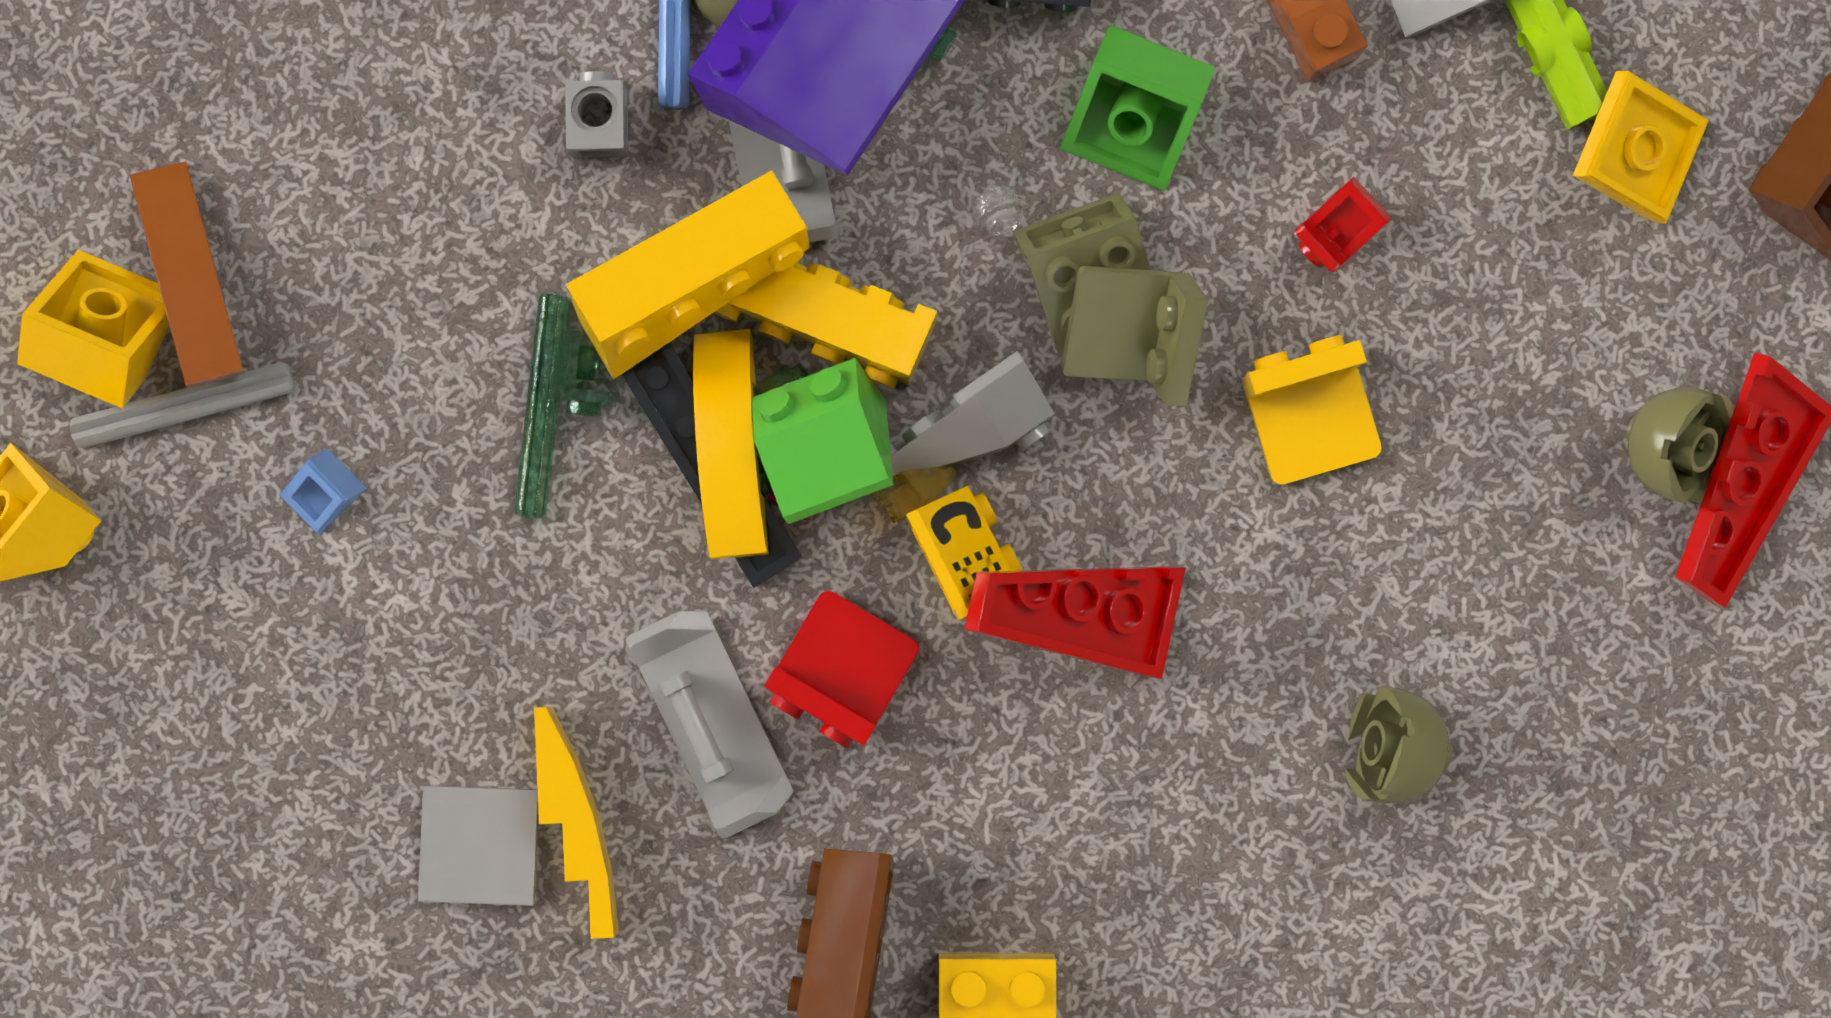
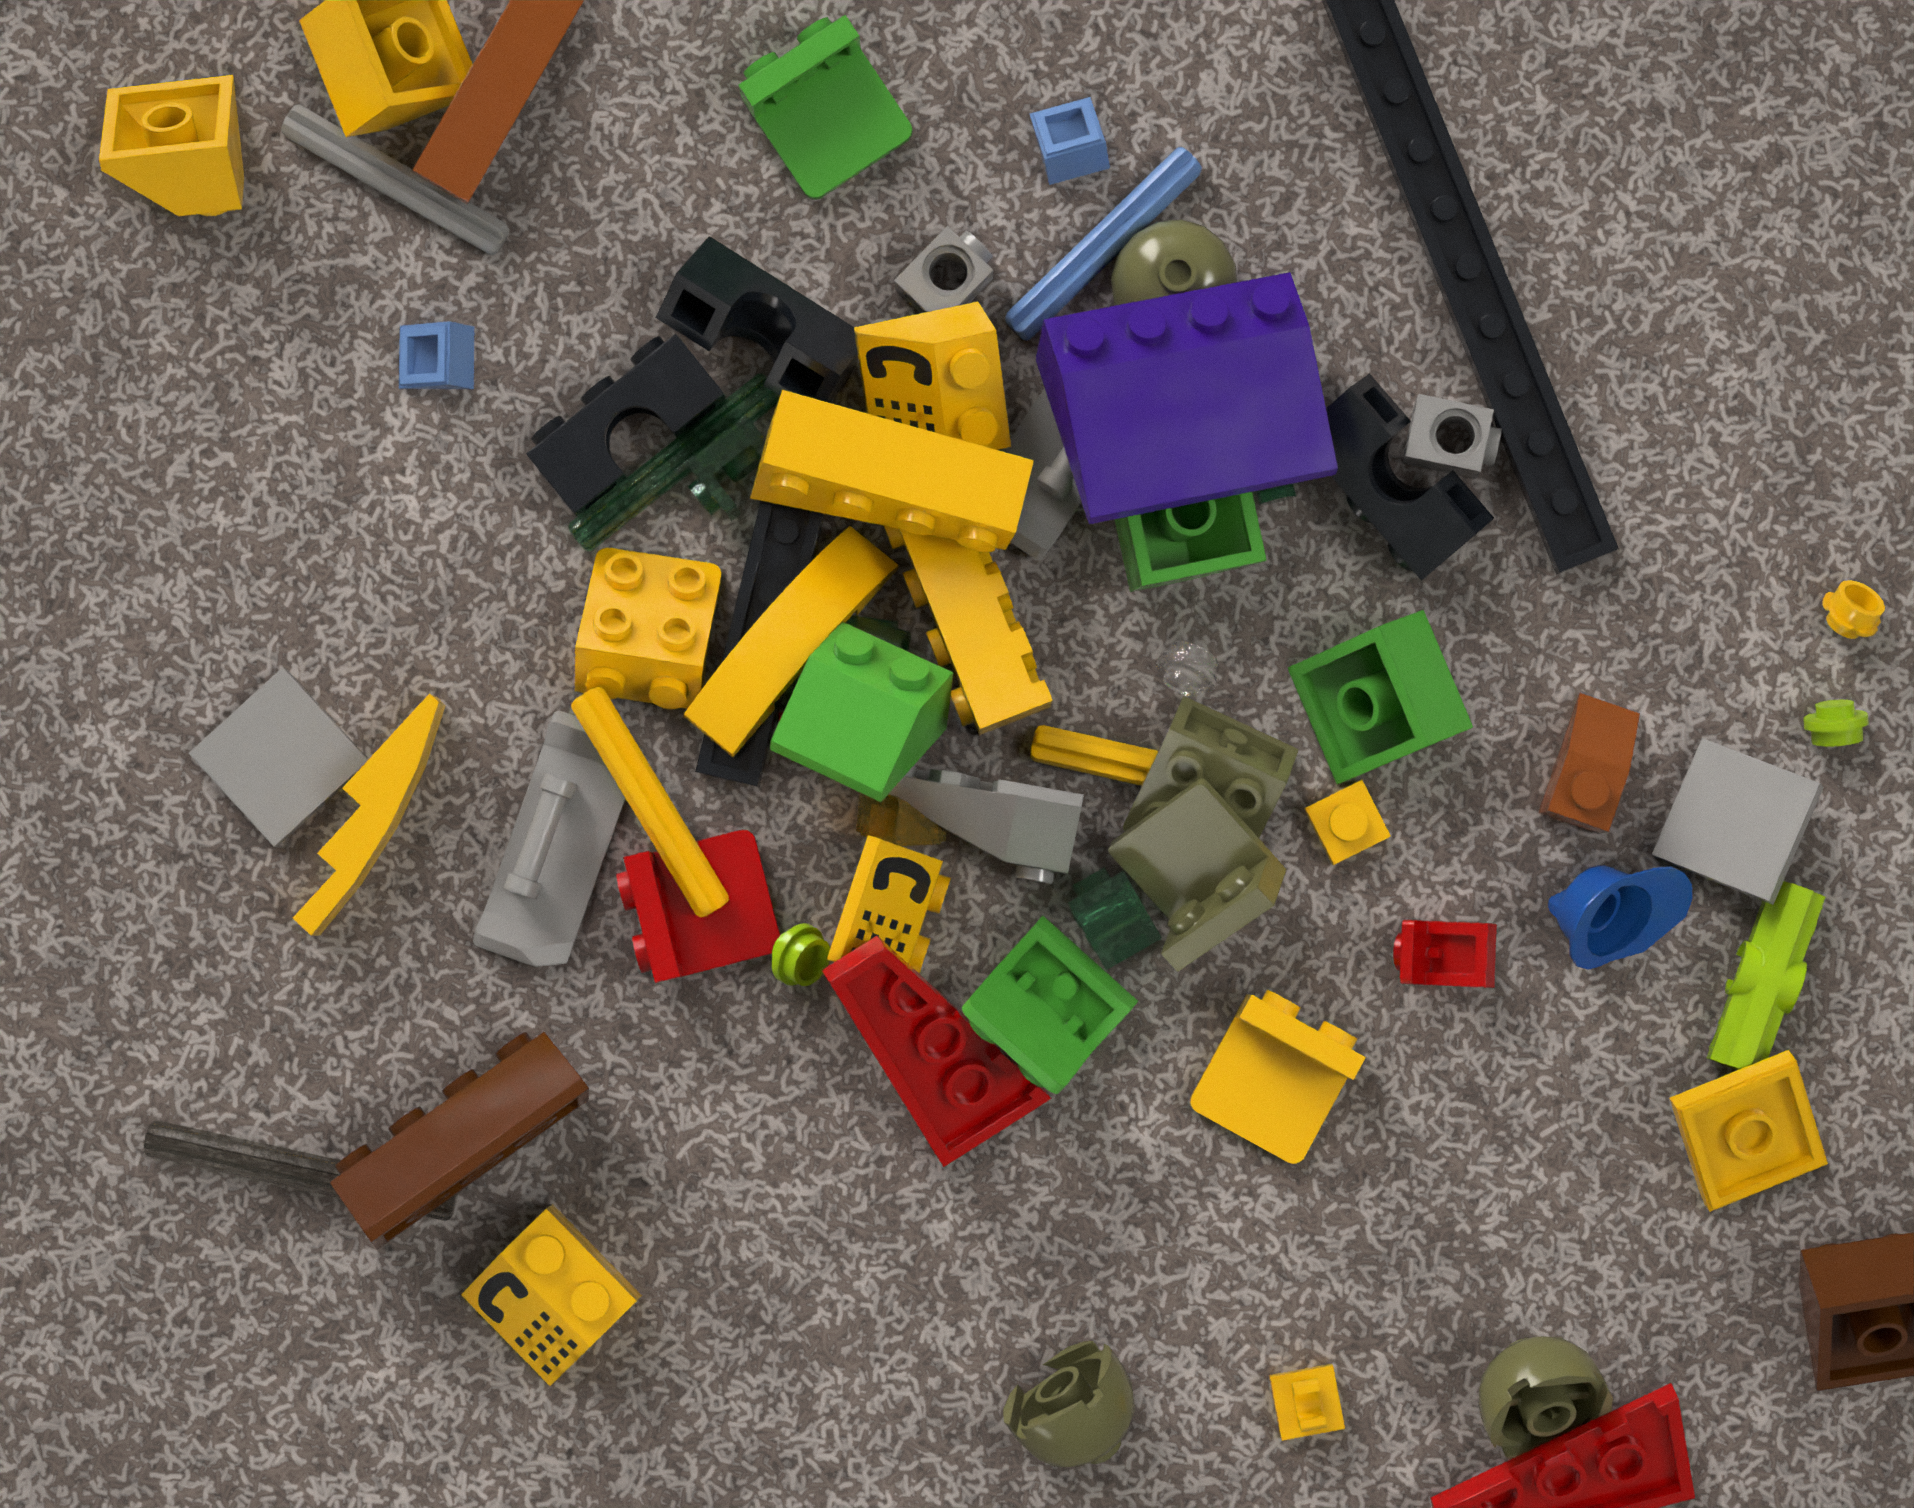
camera: 50 degrees right, 0 degrees up
none -> black arch [526,334,727,519]
none -> yellow axle [571,687,729,917]
none -> yellow bracket [575,548,721,709]
none -> black arch [655,236,859,403]
none -> bright green bracket [738,15,912,200]
none -> lime plate [772,923,830,986]
none -> yellow slope [854,301,1011,450]
none -> bright green bracket [962,916,1138,1094]
none -> yellow axle [1030,725,1158,786]
none -> clear green brick [1066,867,1162,970]
none -> bright green slope [1115,492,1267,592]
none -> yellow tile [1269,1364,1345,1441]
none -> yellow plate [1304,780,1391,865]
none -> blue piece [1548,865,1692,970]

